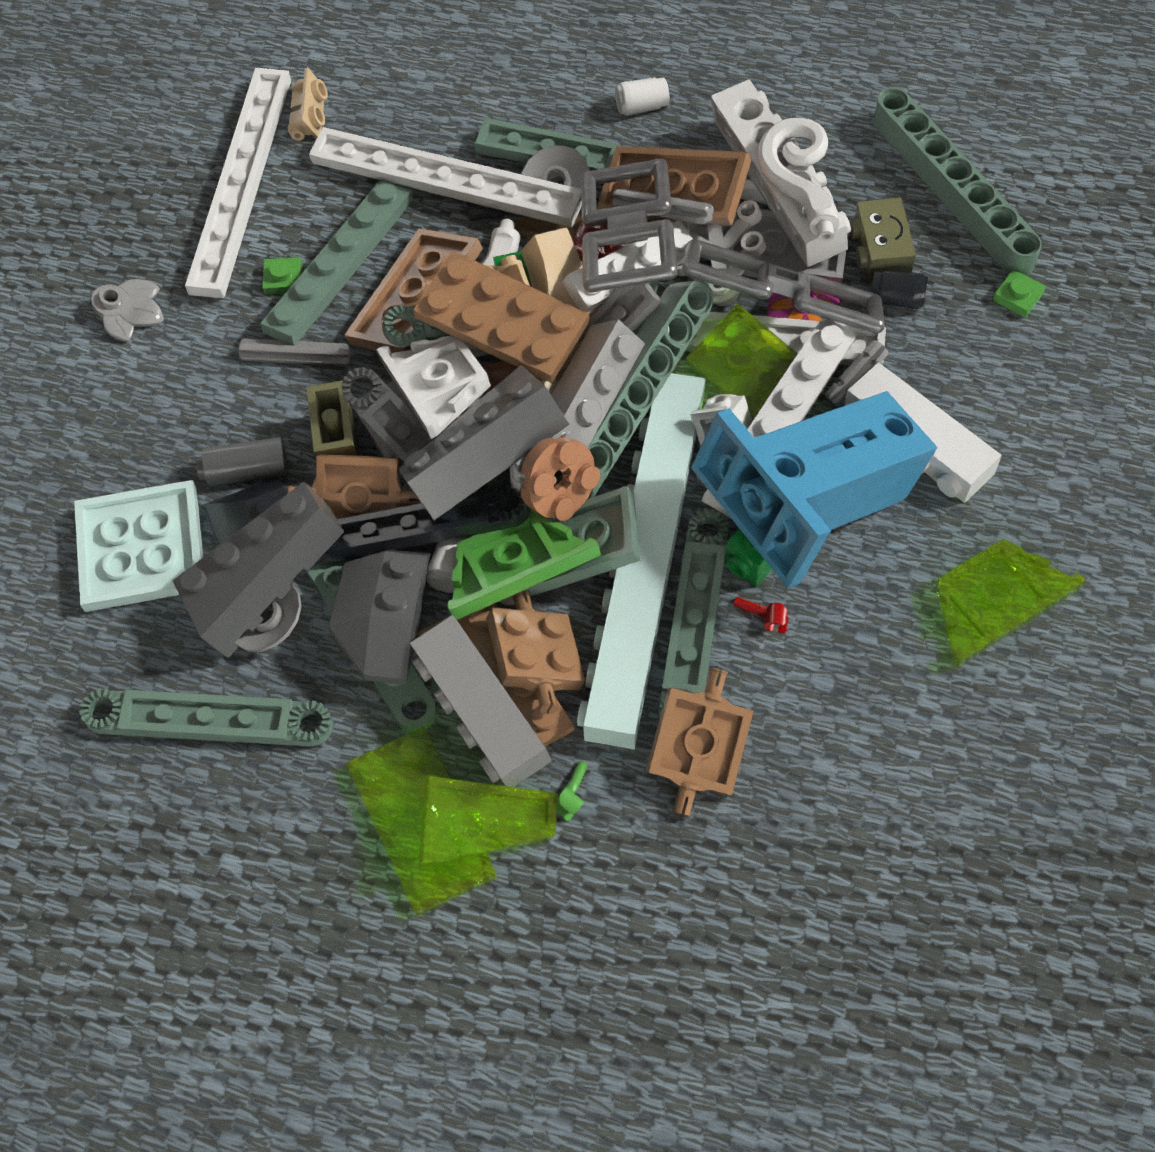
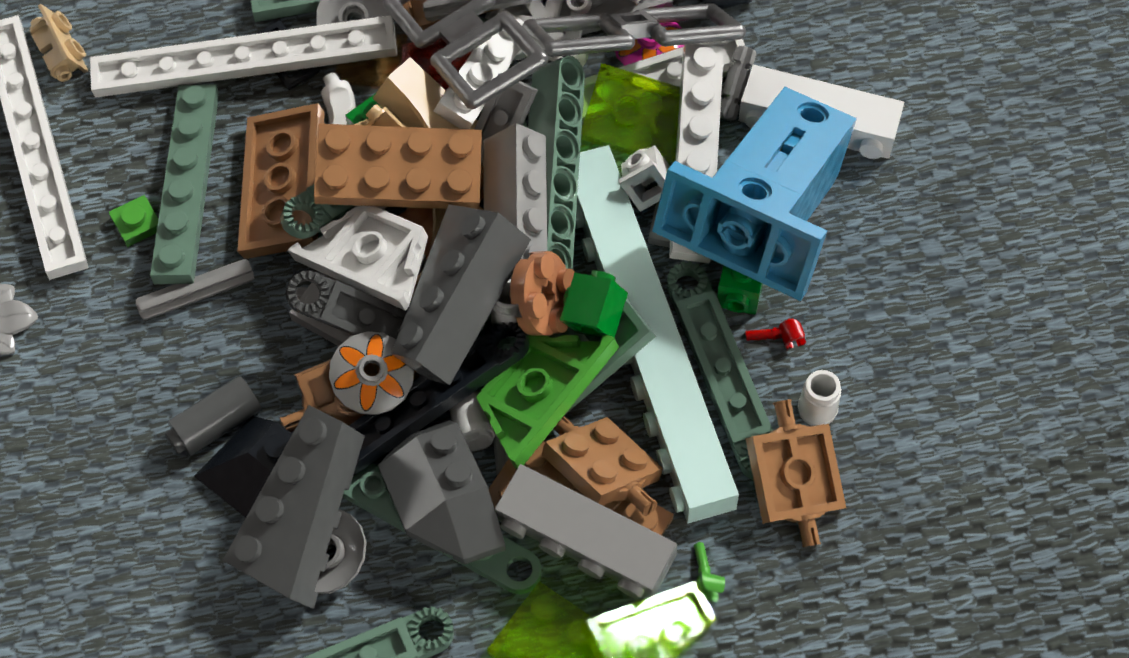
camera: 30 degrees left, 0 degrees up
light aqua plate [74,480,203,612] -> none
olive brick [306,380,360,457] -> none
clear neon green wing [936,539,1087,667] -> none
none -> light grey dish [329,332,414,415]
none -> green brick [560,270,628,338]
none -> white piece [798,370,841,426]

